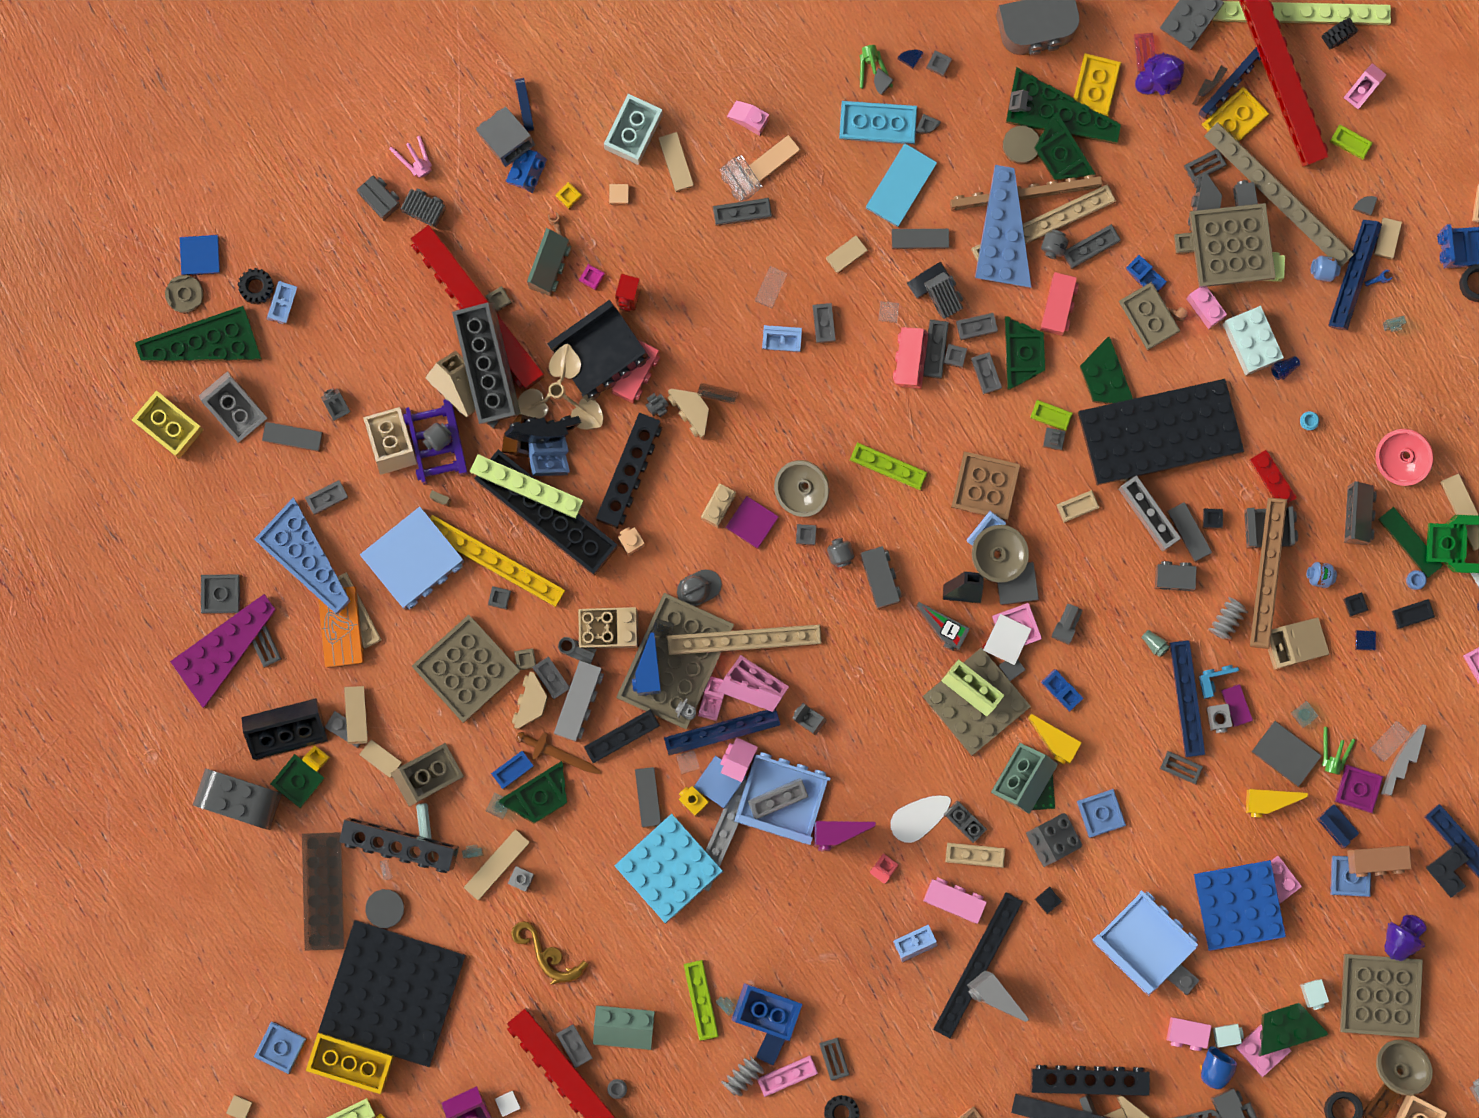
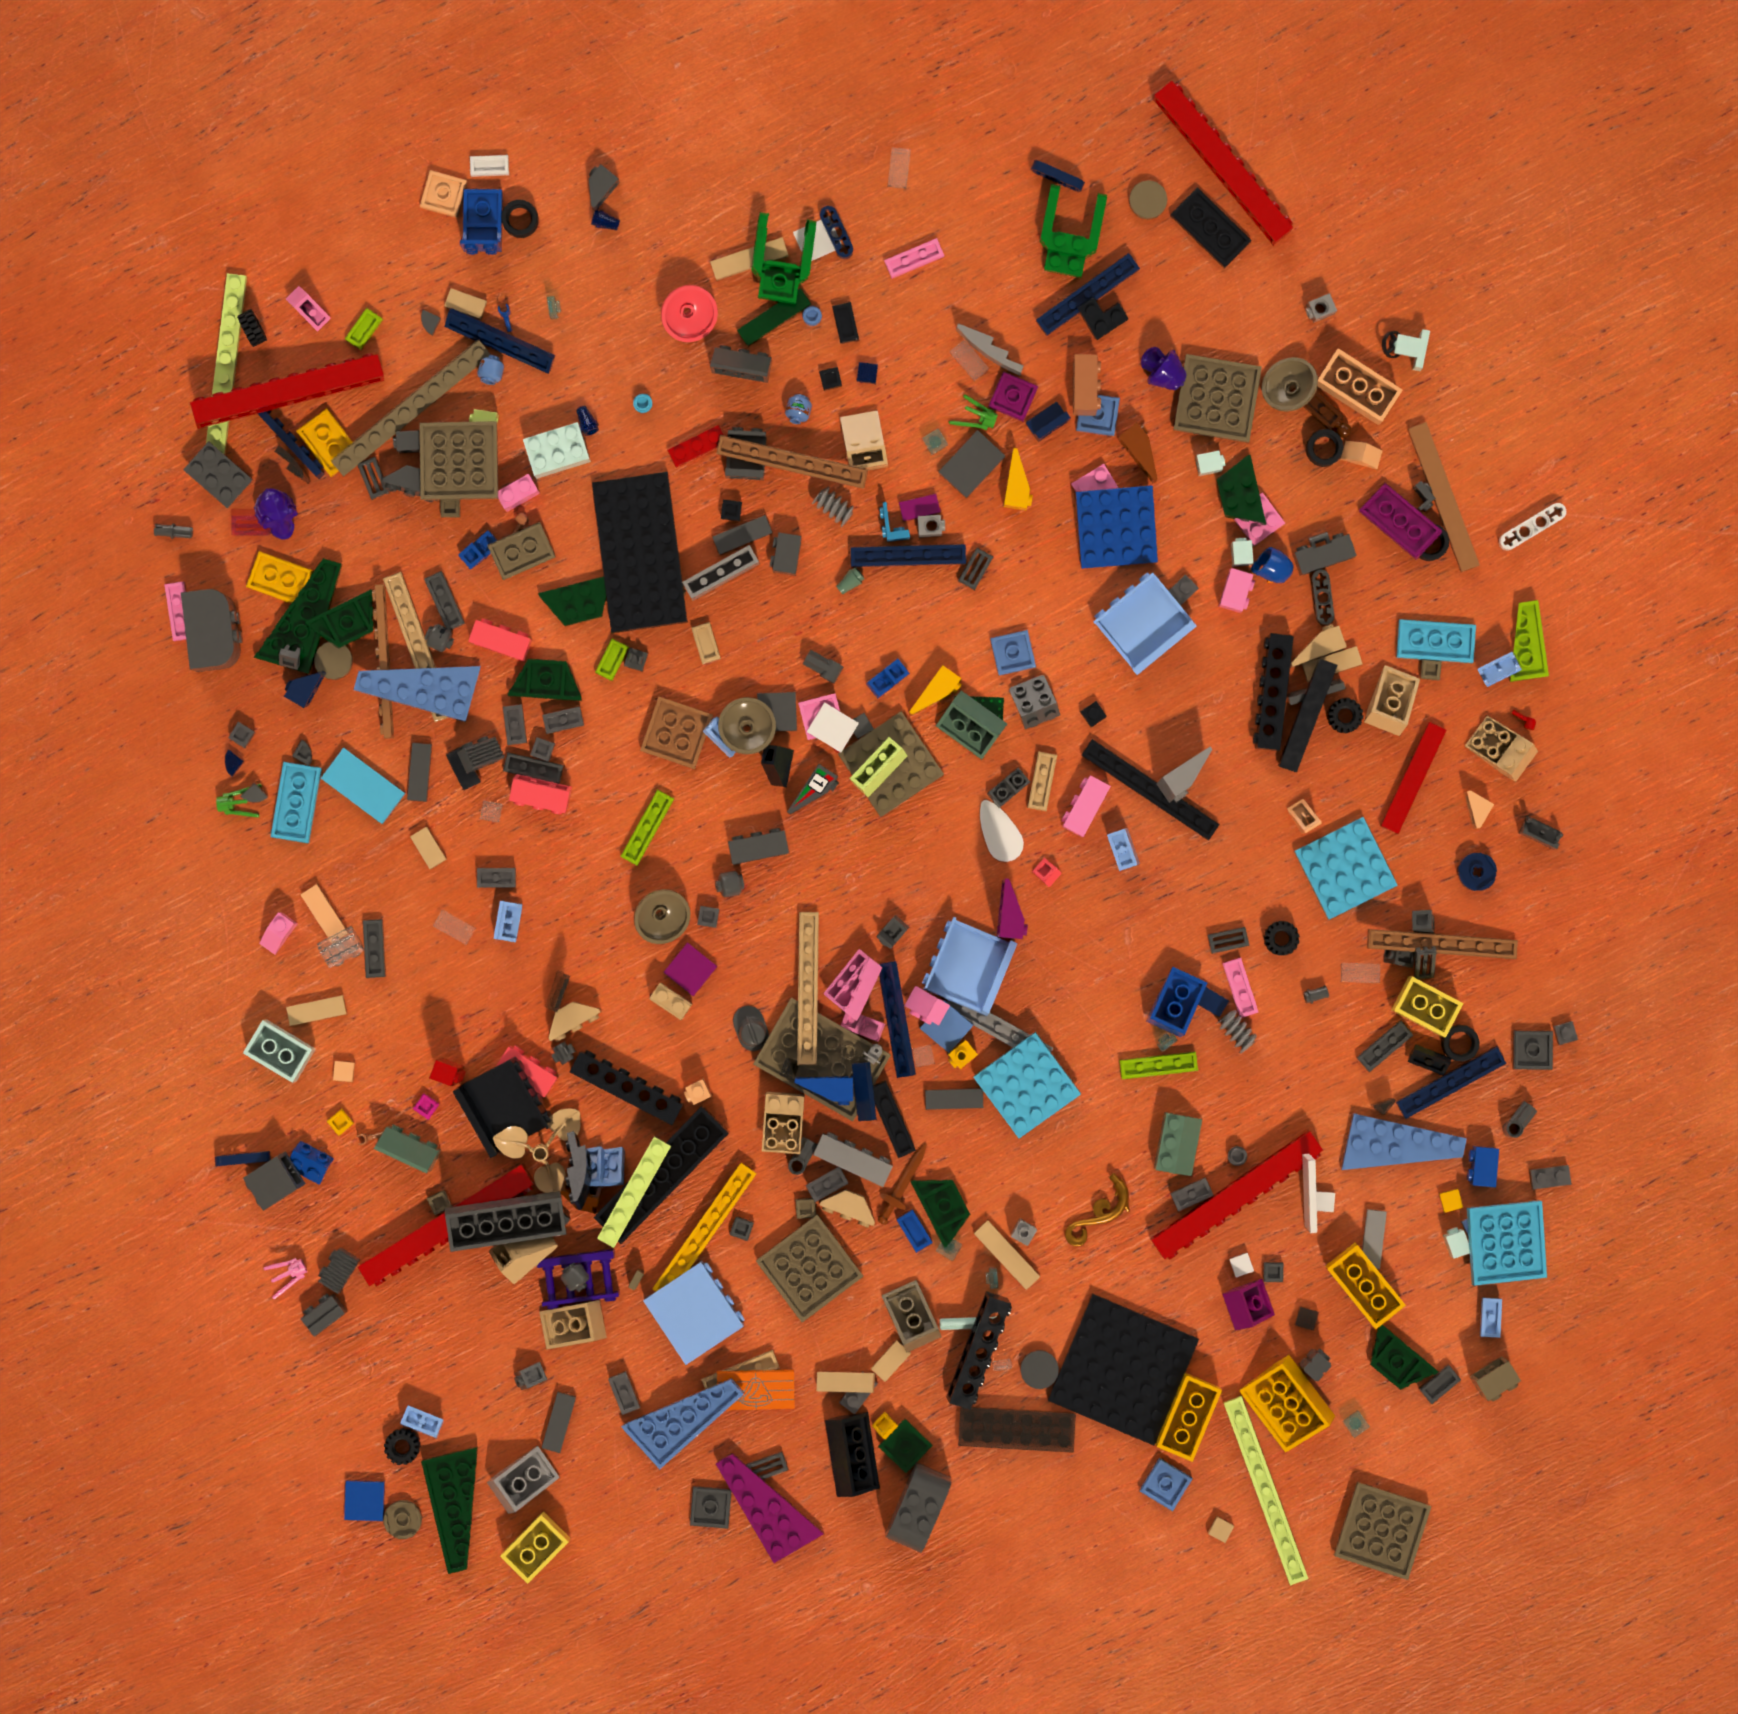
camera: 80 degrees left, 5 degrees up
light grey tile [748,778,808,819] -> none
none -> dark blue slope [284,671,326,708]
none -> dark blue tile [852,1062,877,1121]
none -> dark orange slope [1118,422,1157,484]

